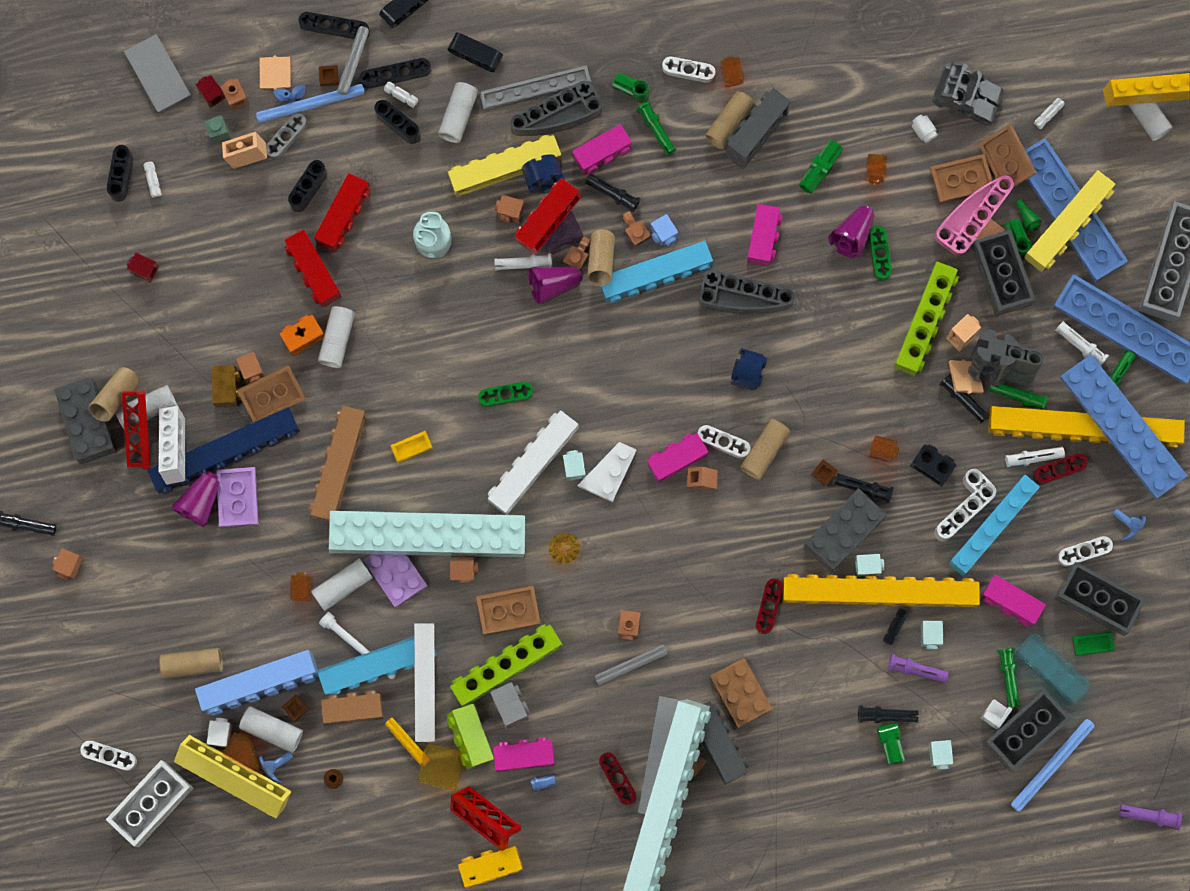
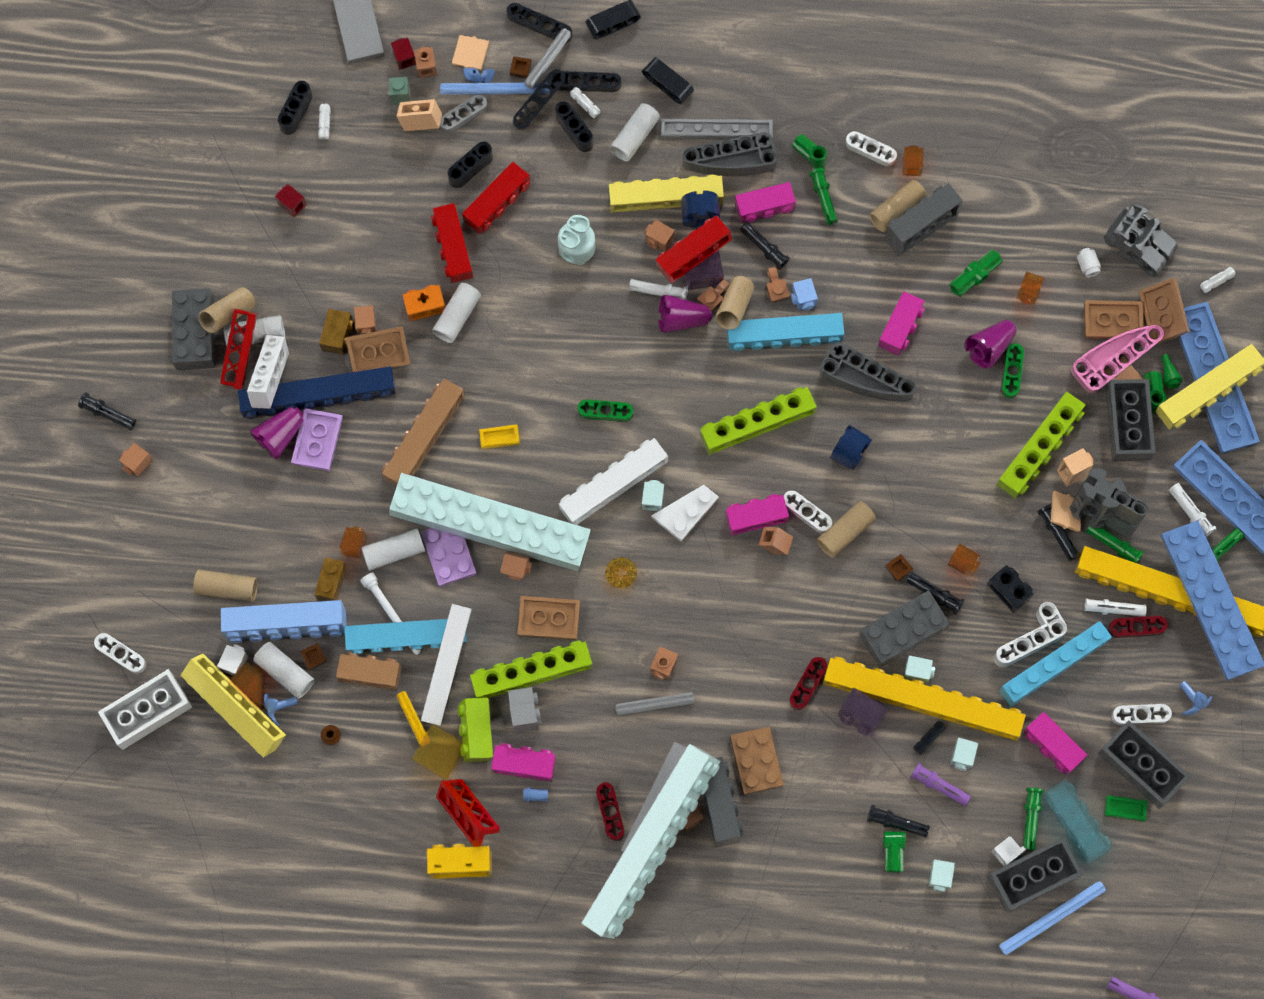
camera: 15 degrees right, 5 degrees down
none -> pearl gold brick [314,557,347,601]
none -> black beam [513,69,565,130]
none -> lime brick [700,387,817,455]
none -> clear purple brick [838,688,888,737]

